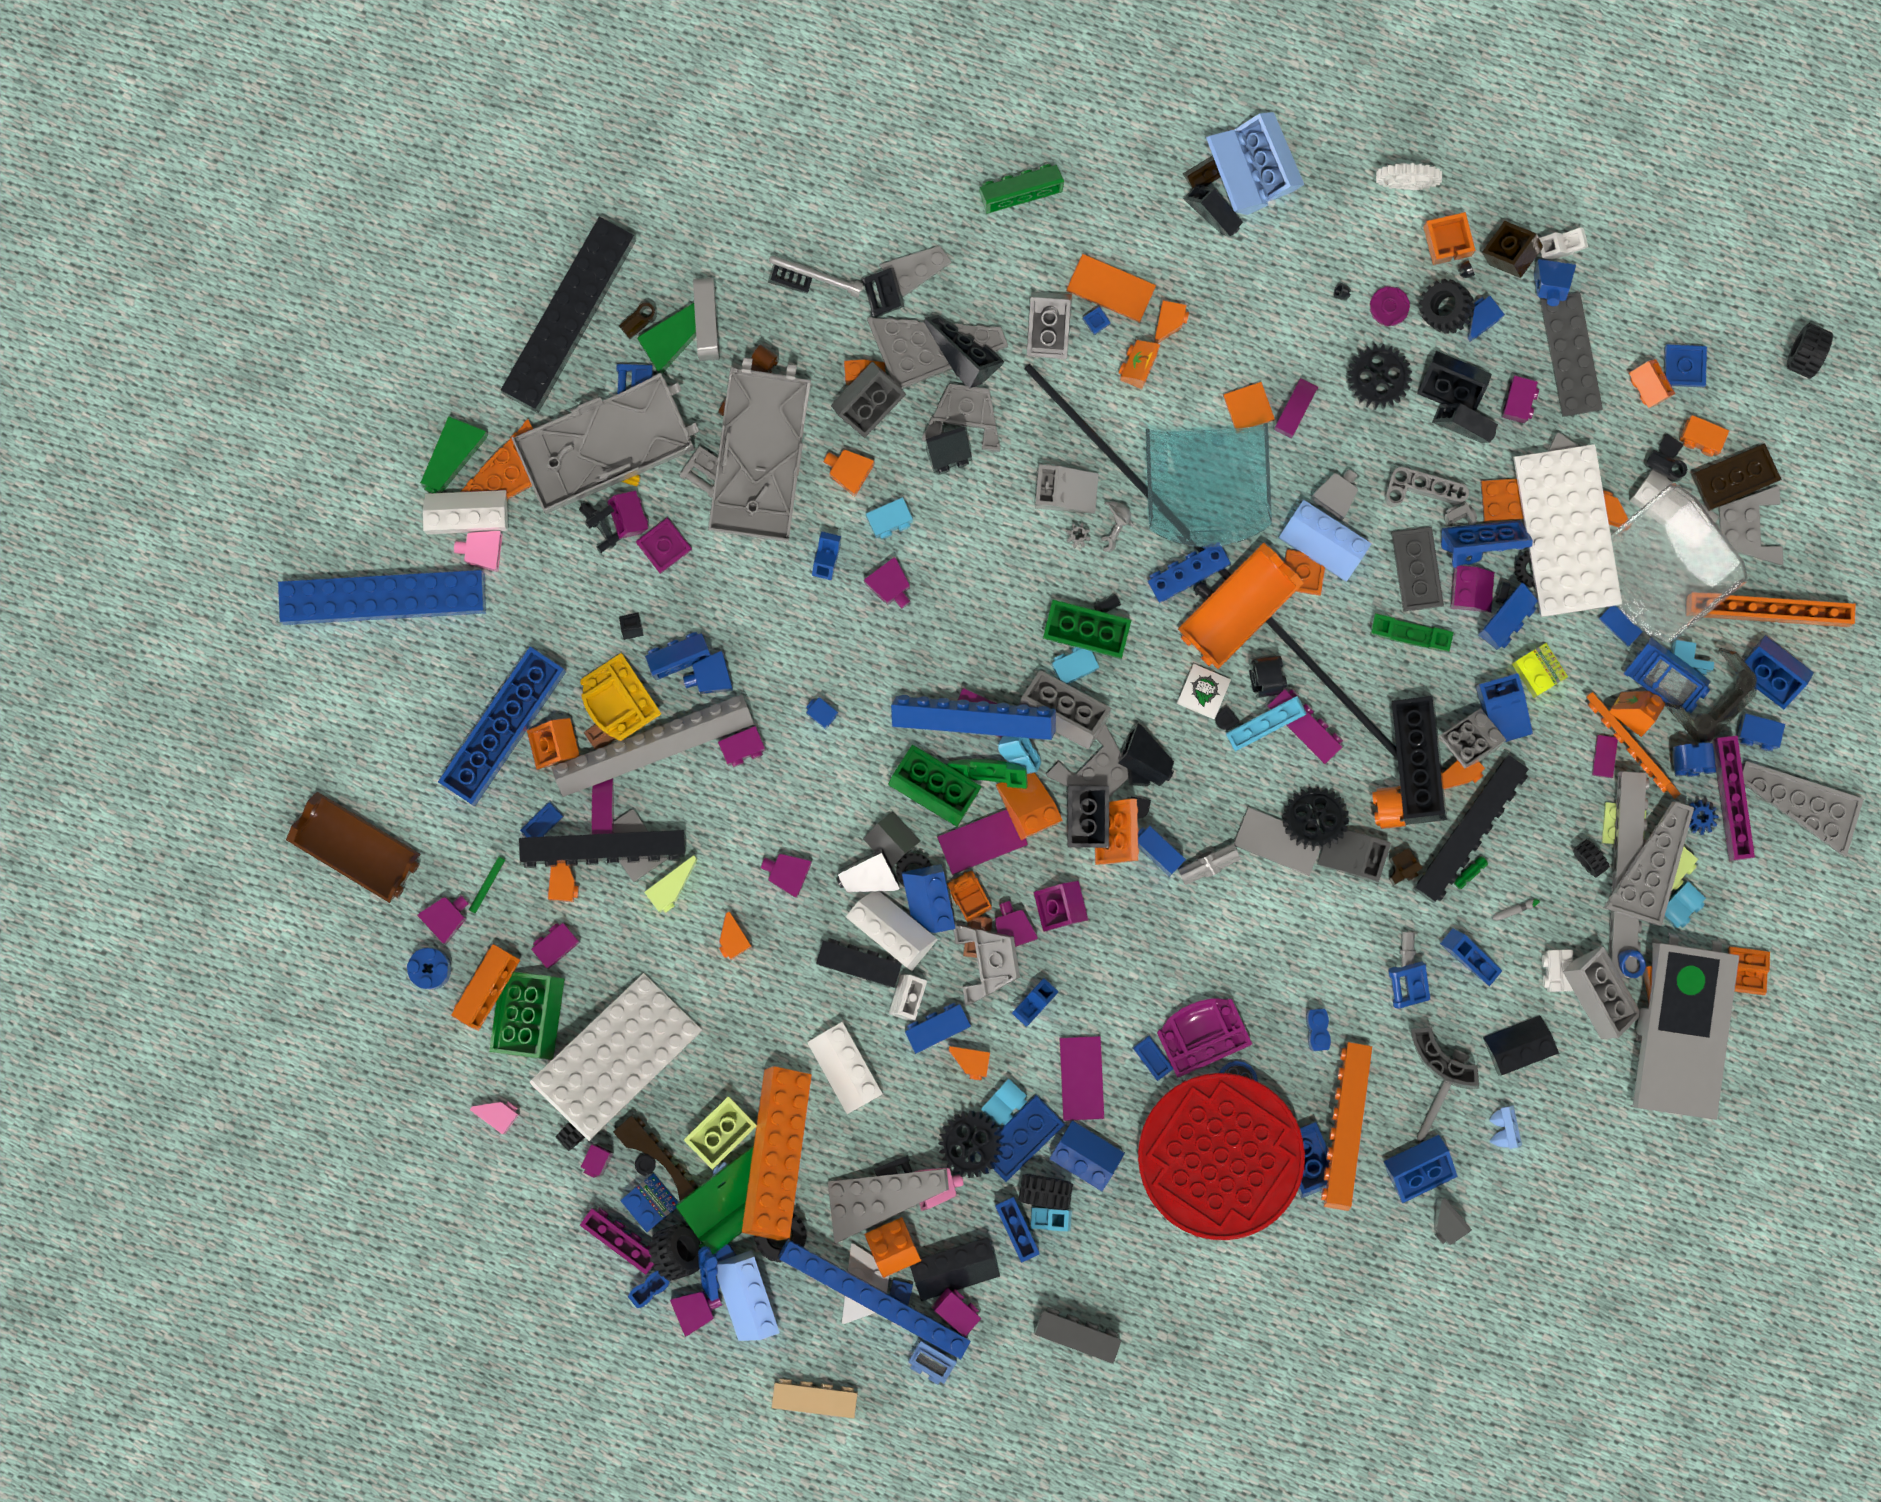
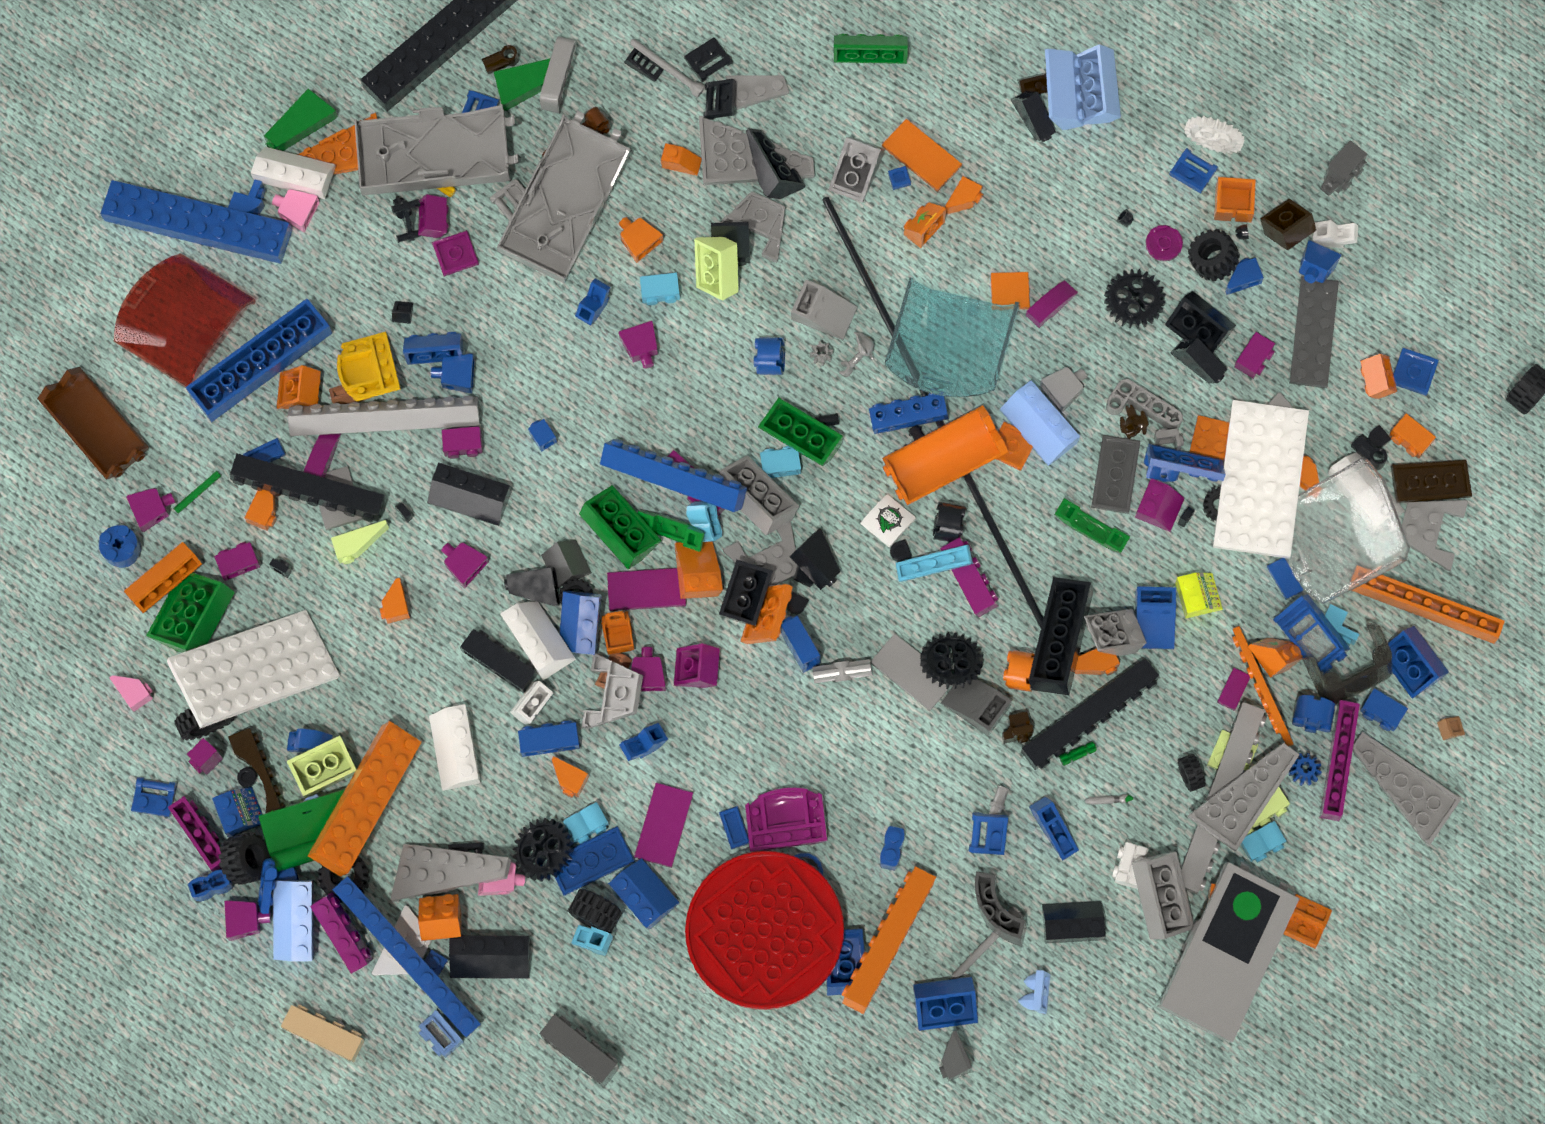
camera: 20 degrees right, 10 degrees down
dark grey brick [831,362,906,438] -> none
magenta brick [931,1288,981,1337] -> none
blue brick [995,1197,1040,1263] -> none
blue slope [1478,583,1538,650] -> none
blue piece [1618,949,1646,978] -> none
none -> clear red windscreen [114,253,256,388]
none -> blue plate [131,777,177,817]
none -> blue brick [228,179,265,215]
none -> black plate [269,558,292,578]
none -> blue brick [287,729,333,752]
none -> magenta brick [310,891,374,974]
none -> black tile [395,502,413,523]
none -> slope [427,462,512,526]
none -> black plate [684,37,733,82]
none -> yellowish green slope [694,237,738,301]
none -> blue brick [754,337,785,375]
none -> dark brown piece [1120,404,1149,439]
none -> blue plate [1169,148,1218,194]
none -> dark grey hinge [1320,140,1368,196]
none -> medium nougat slope [1437,716,1465,741]

